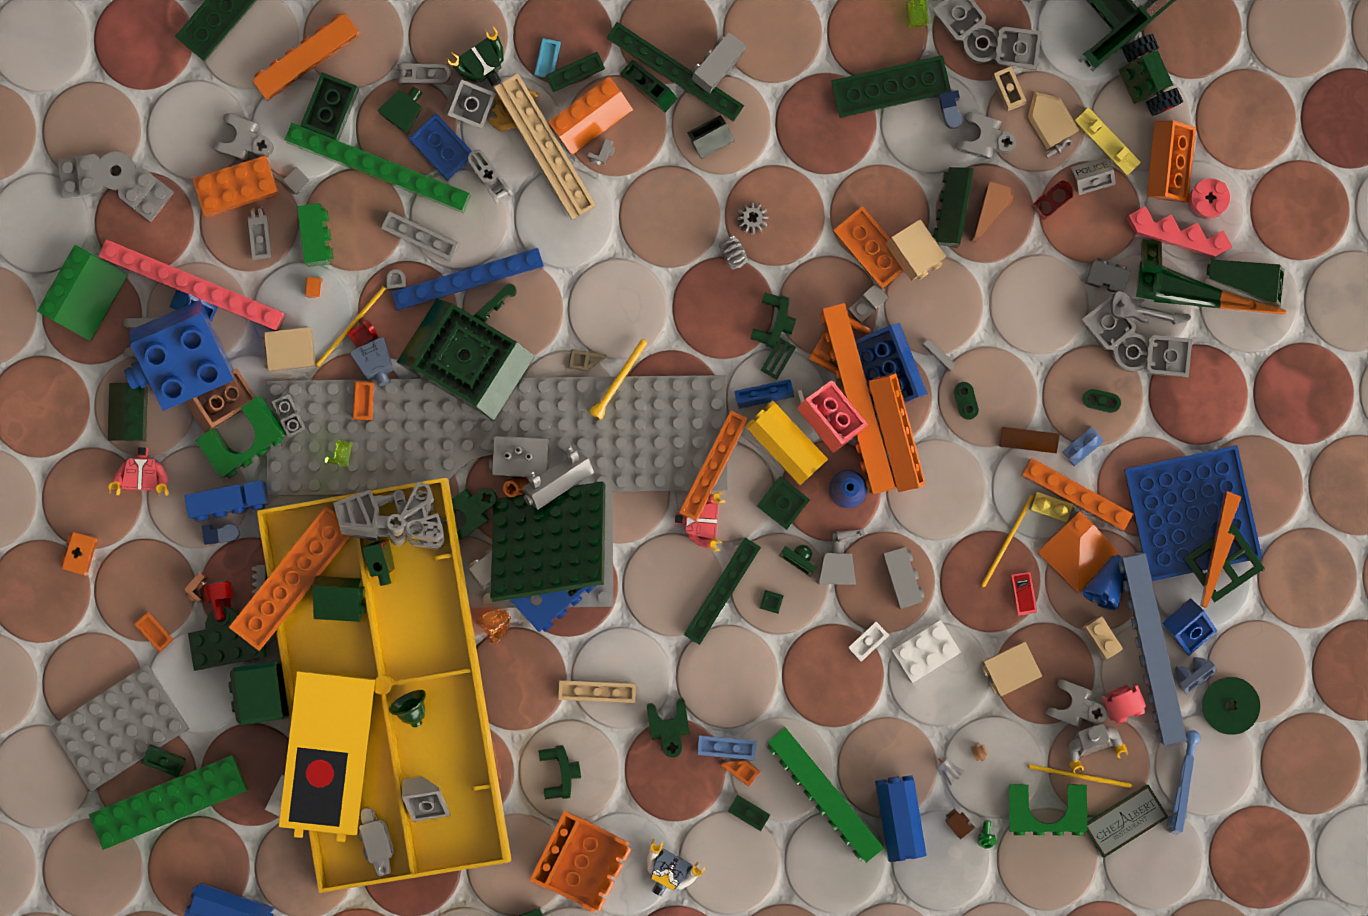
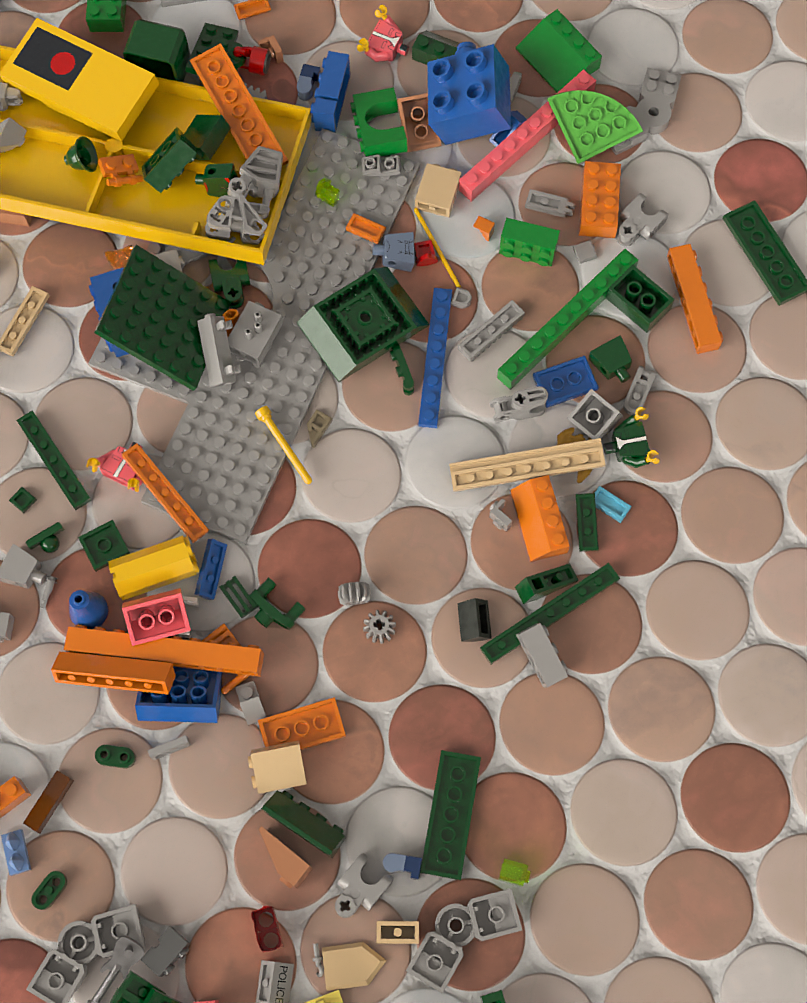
camera: 115 degrees right, 15 degrees down
none -> orange plate [98,154,143,187]
none -> dark green slope [142,127,197,193]
none -> bright green plate [547,90,643,164]

